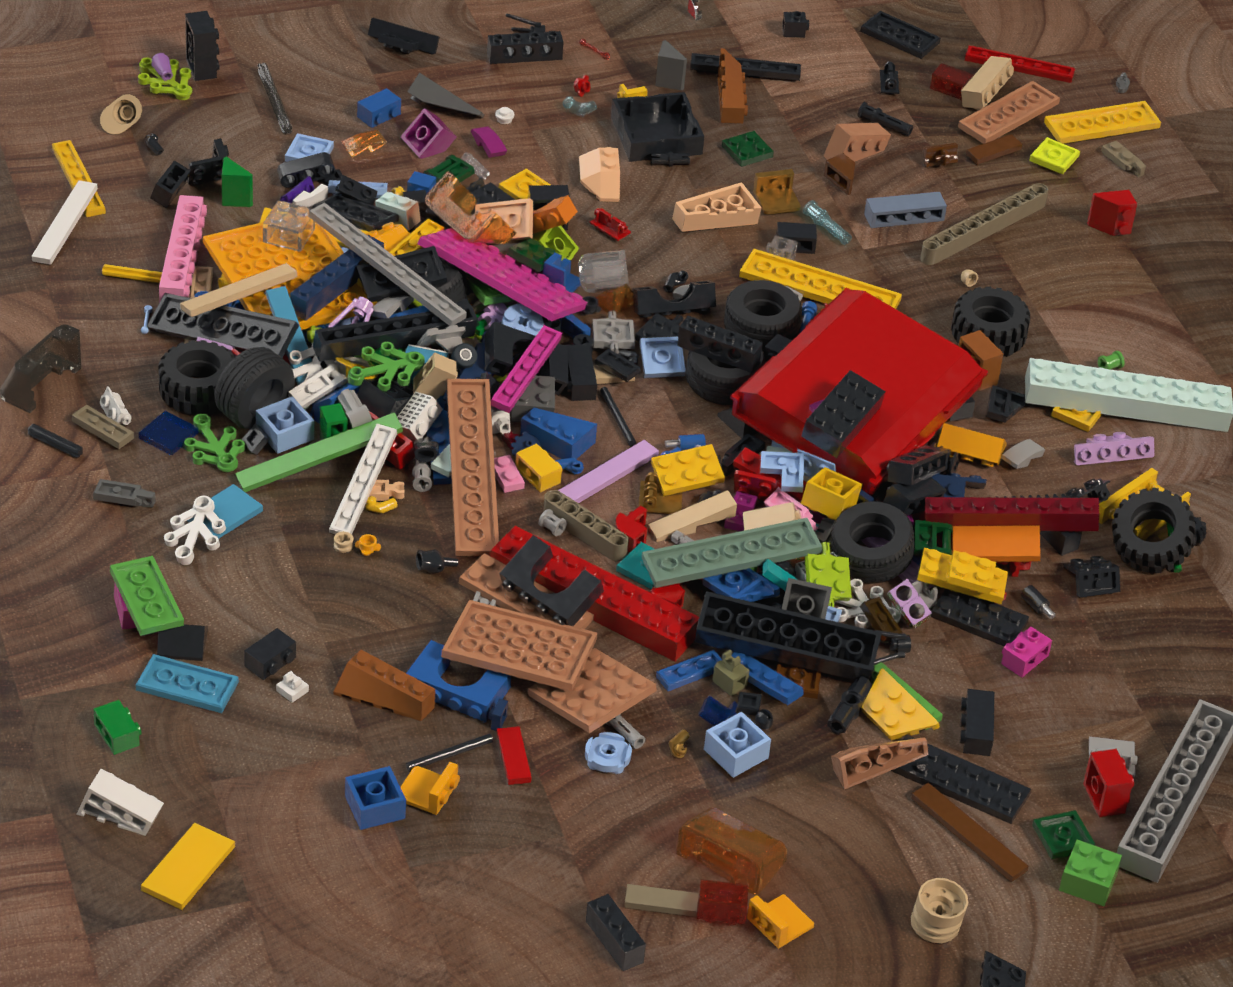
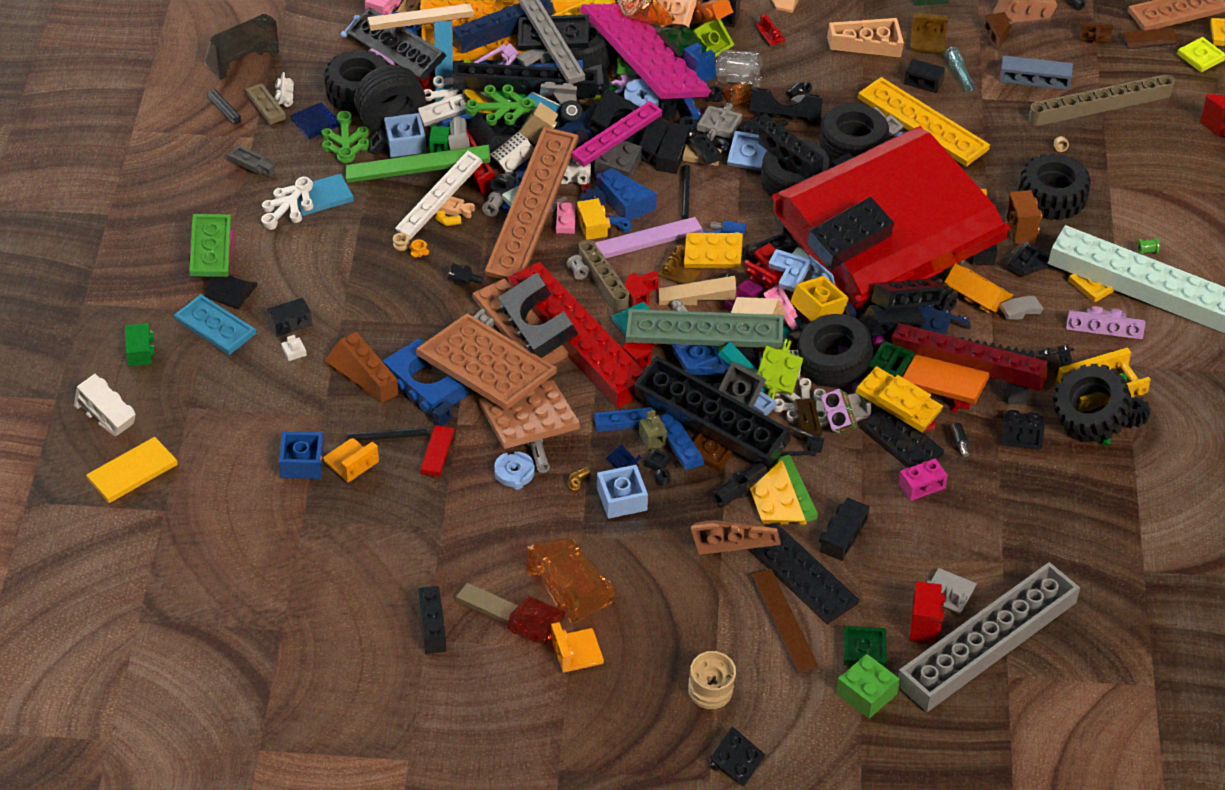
camera: 25 degrees right, 5 degrees up
clear brick [766,236,797,261] -> none

